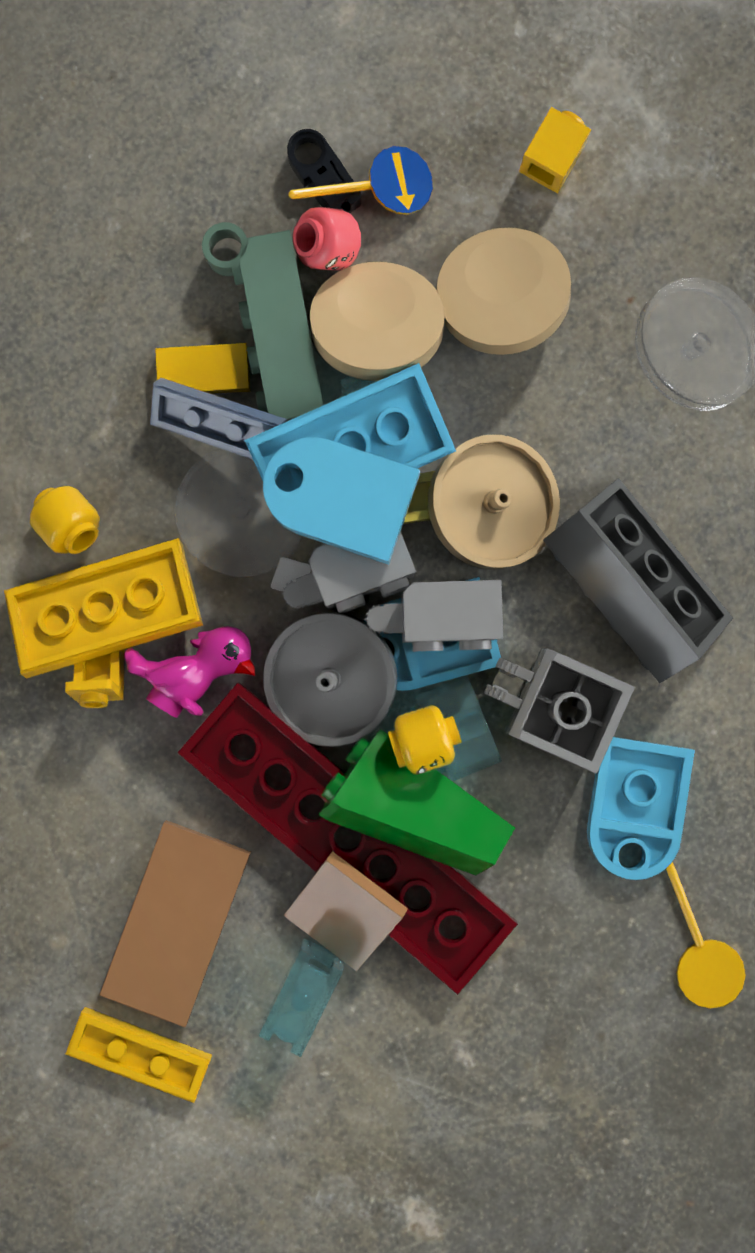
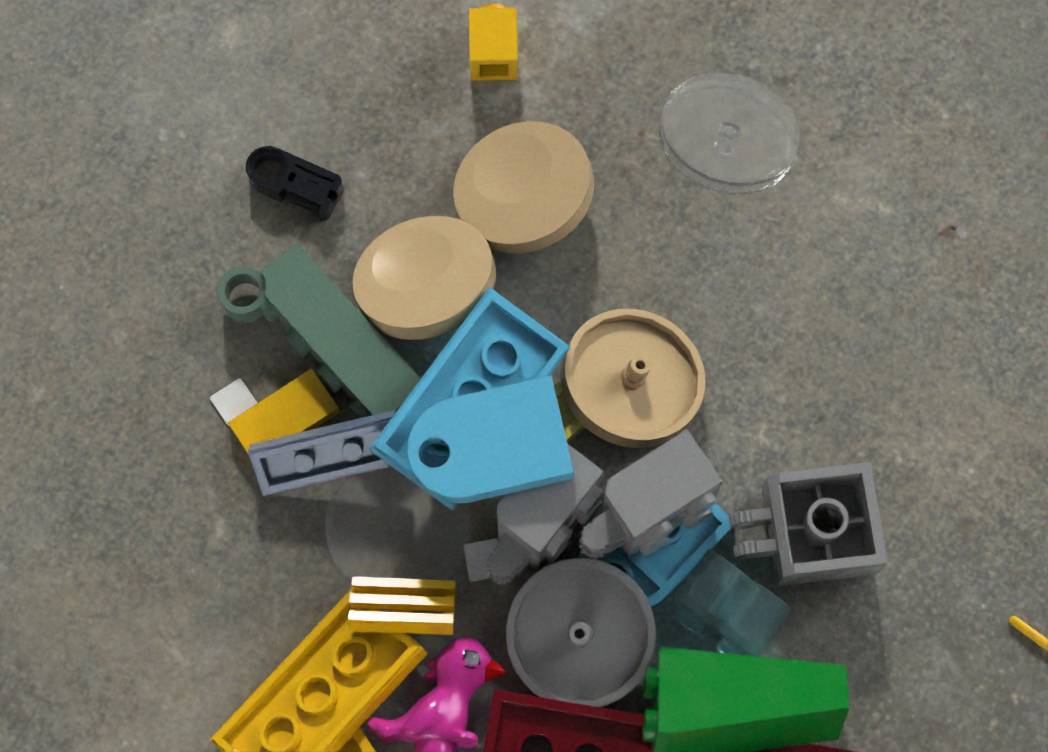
camera: 30 degrees left, 15 degrees down
yellow head [30,486,100,554] -> none
blue piece [288,146,433,215] -> none
coral head [293,207,361,271] -> none
yellow head [388,705,462,775] -> none
dark grey slope [543,478,733,683] -> none
medium azure tile [587,737,695,880] -> none
none -> white sticker [210,378,257,426]
none -> yellow tile [348,577,456,635]

